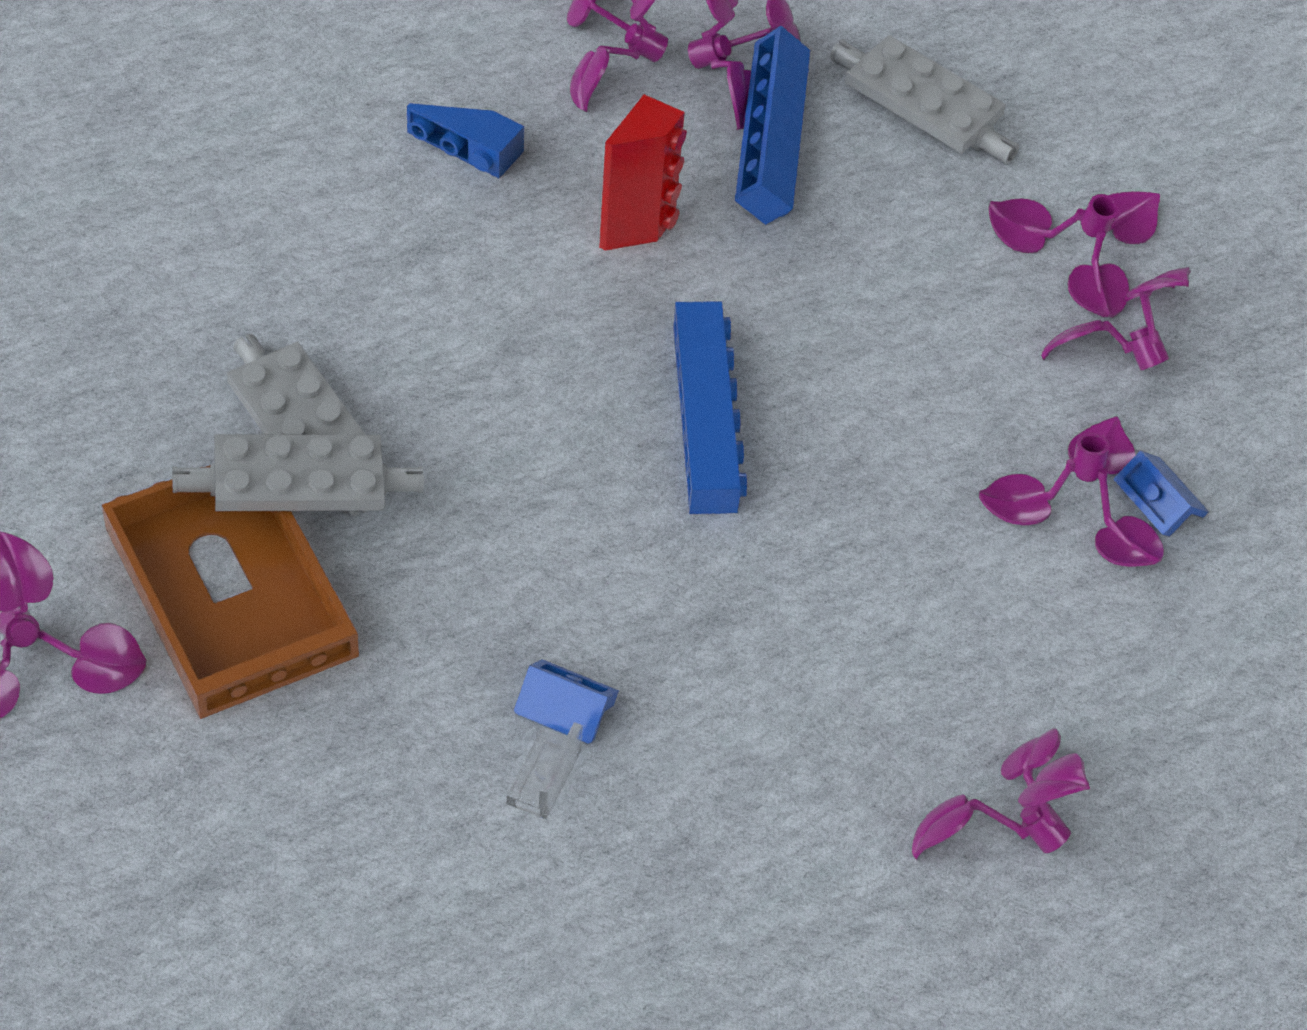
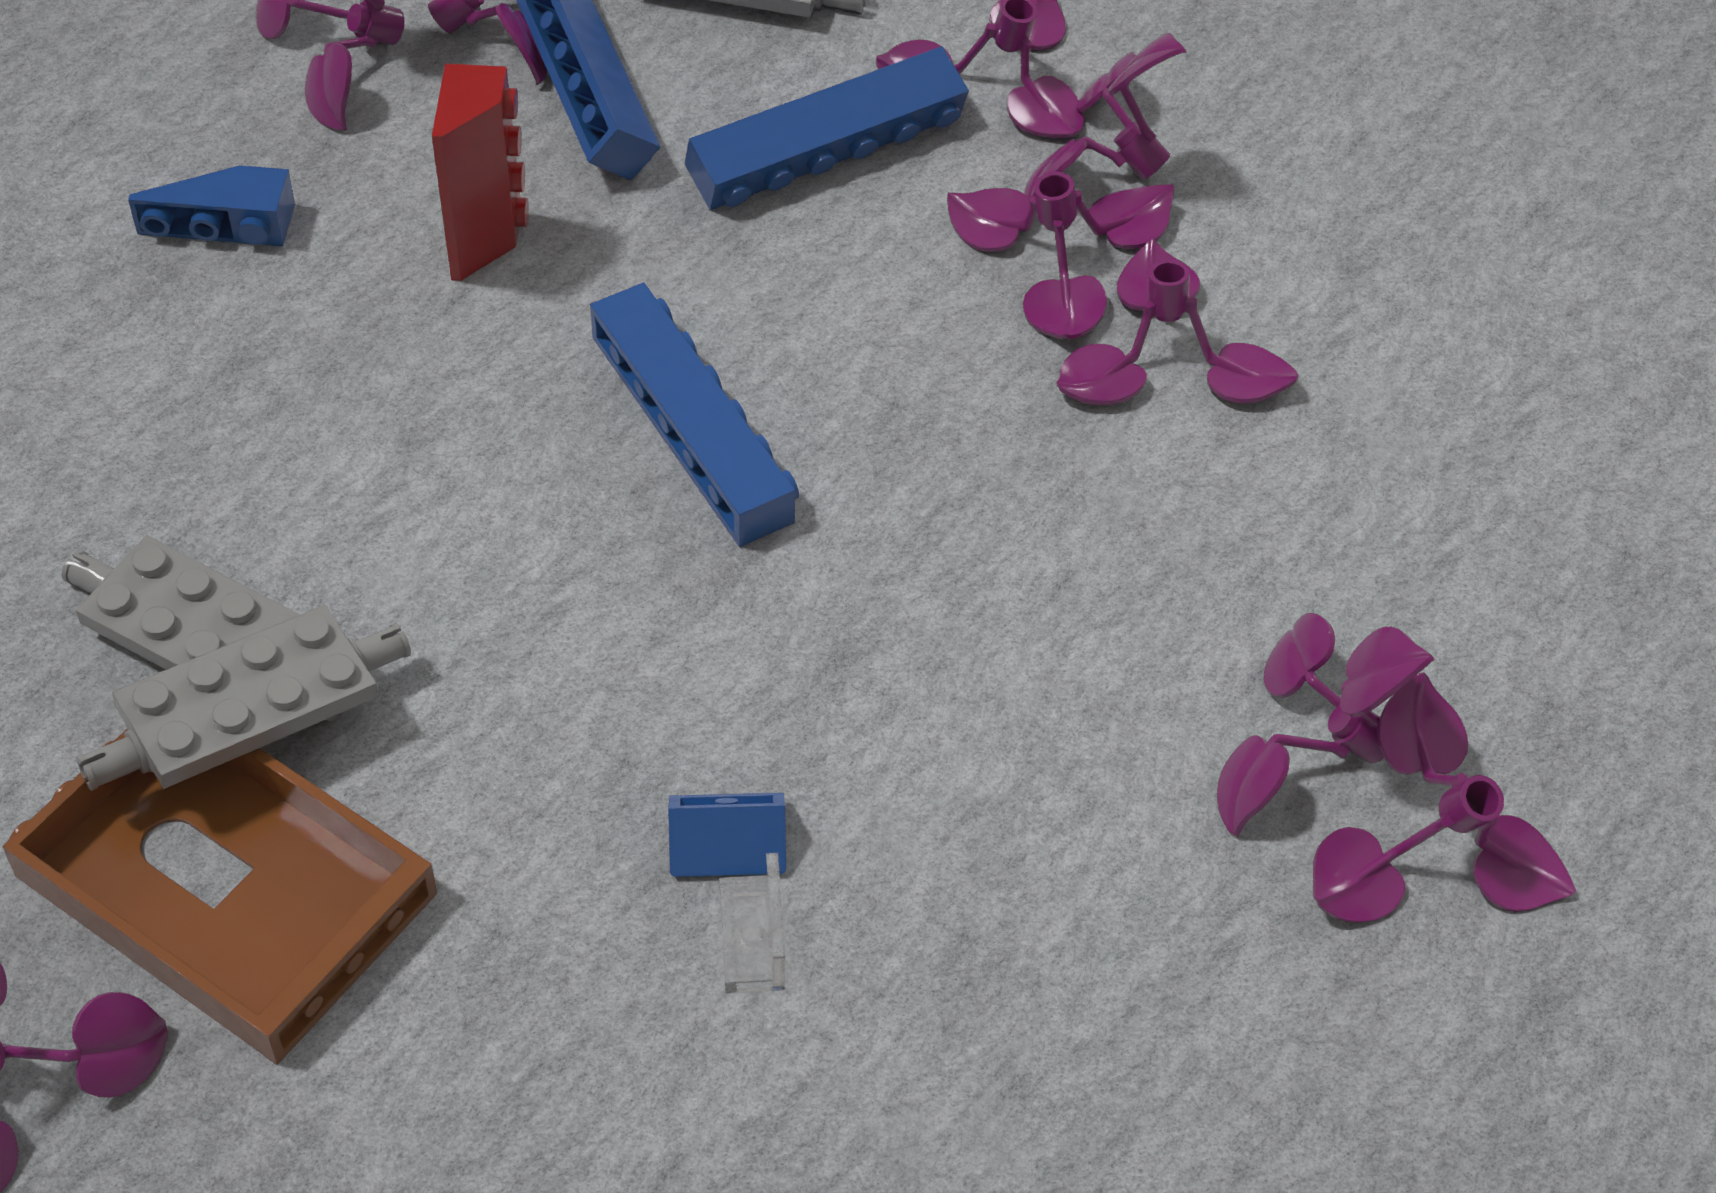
camera: 25 degrees left, 0 degrees up
blue panel [1113,450,1209,537] -> none
none -> blue brick [684,46,969,210]
none -> magenta plant [947,171,1174,339]
none -> magenta plant [1313,672,1576,923]

